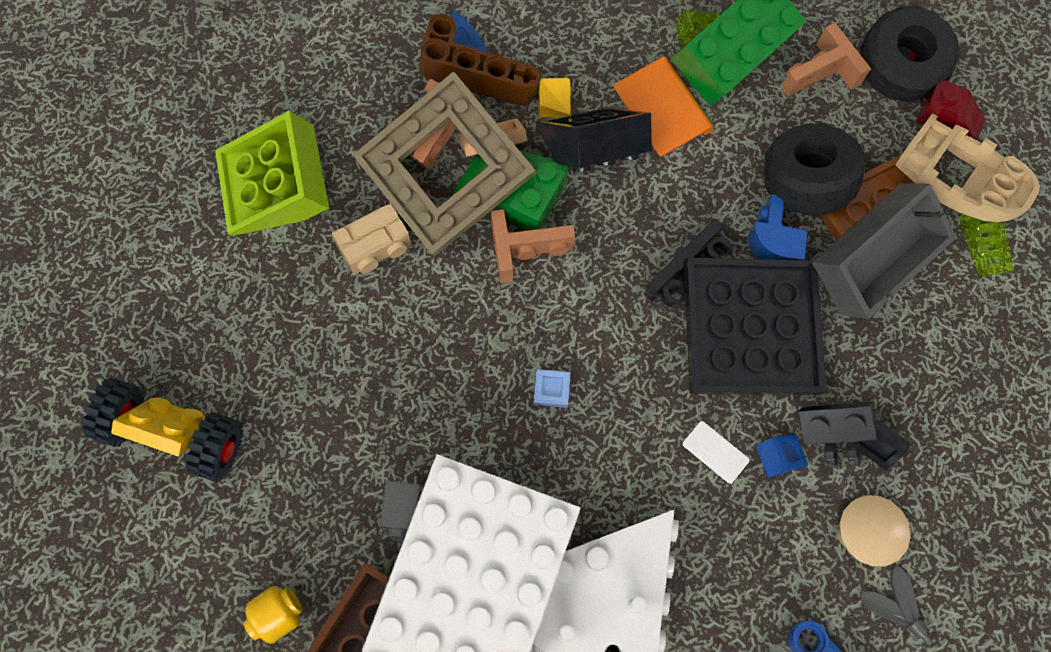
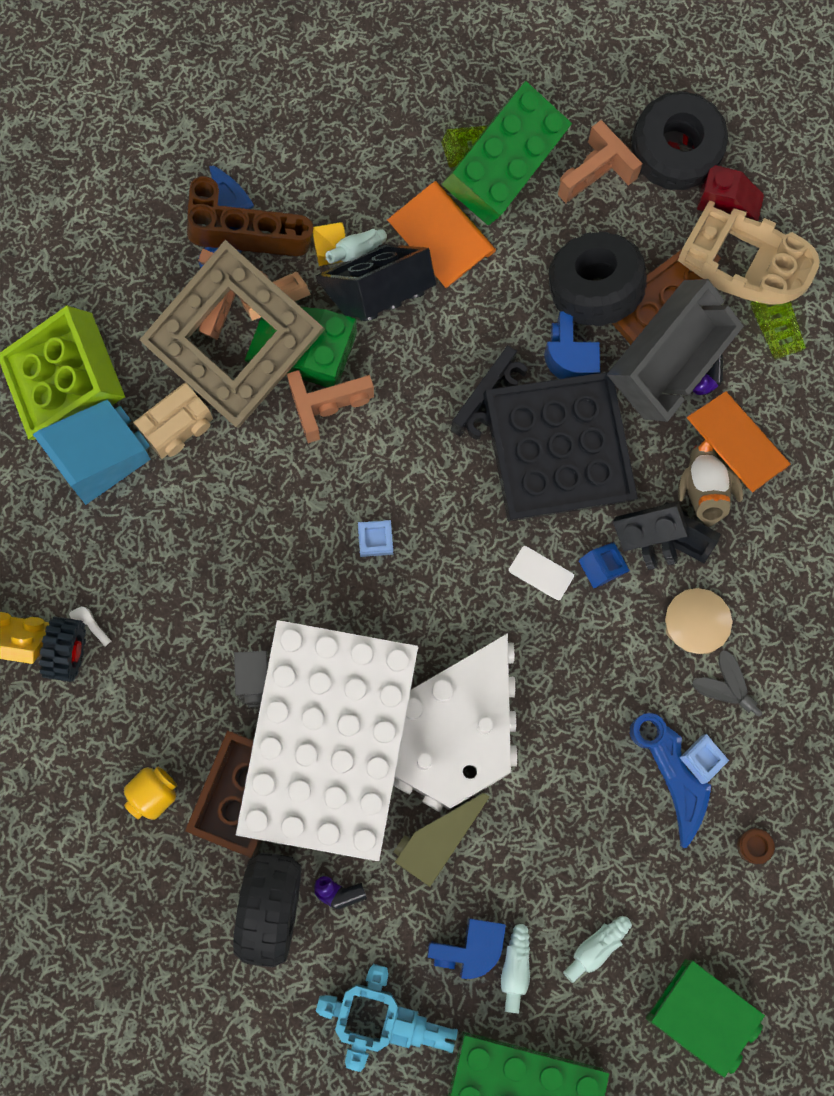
camera: 10 degrees left, 5 degrees up
none -> dark azure slope [33,399,151,505]
none -> white hand [69,607,111,646]
none -> light aqua piece [326,229,387,264]
none -> animal [678,440,743,527]
none -> orange piece [687,391,791,493]
none -> arm [693,354,723,395]

